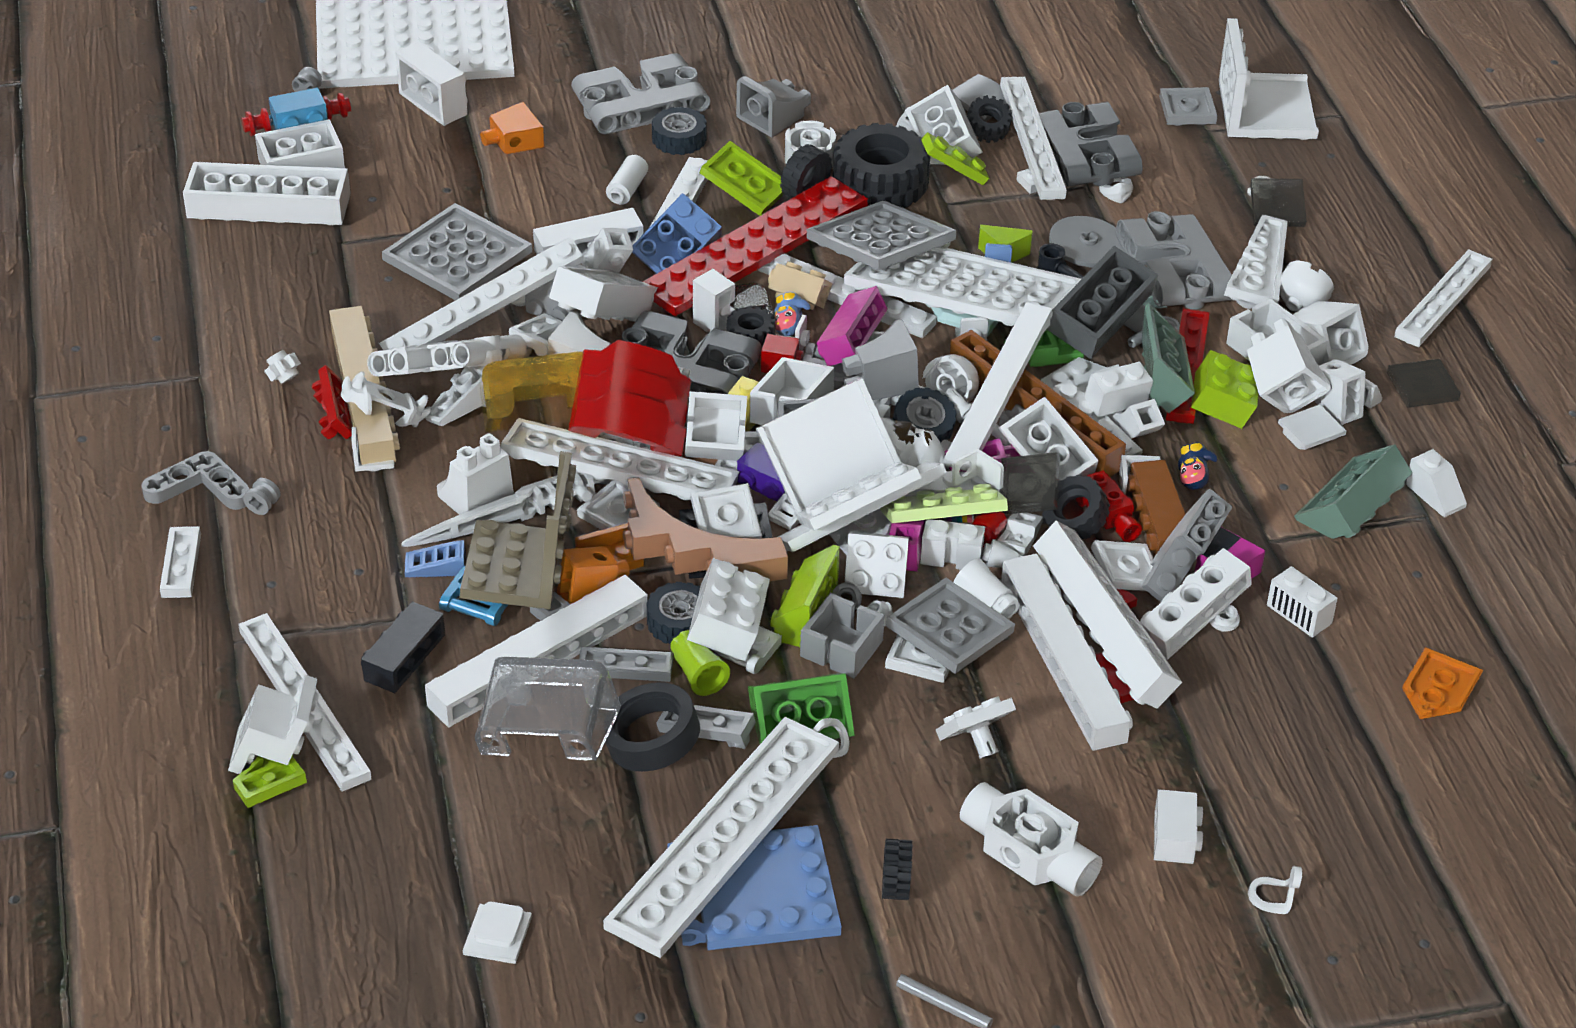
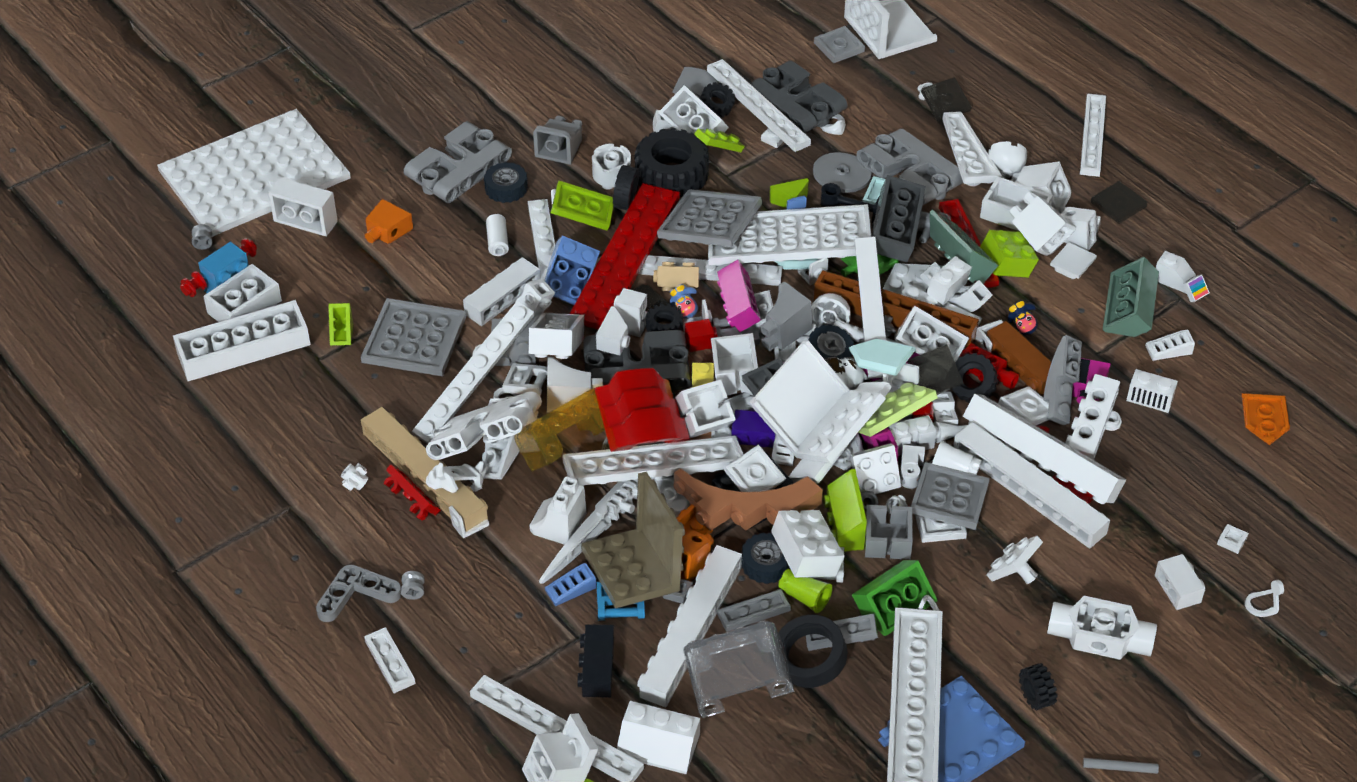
camera: 25 degrees left, 5 degrees up
none -> lime slope [329,303,353,346]
none -> white slope [596,306,630,355]
none -> white slope [617,701,700,774]
none -> light aqua tile [849,338,916,376]
none -> white leg [900,445,925,489]
none -> white slope [1145,330,1195,361]
none -> tile [1183,275,1210,302]
none -> white plate [1217,524,1249,554]

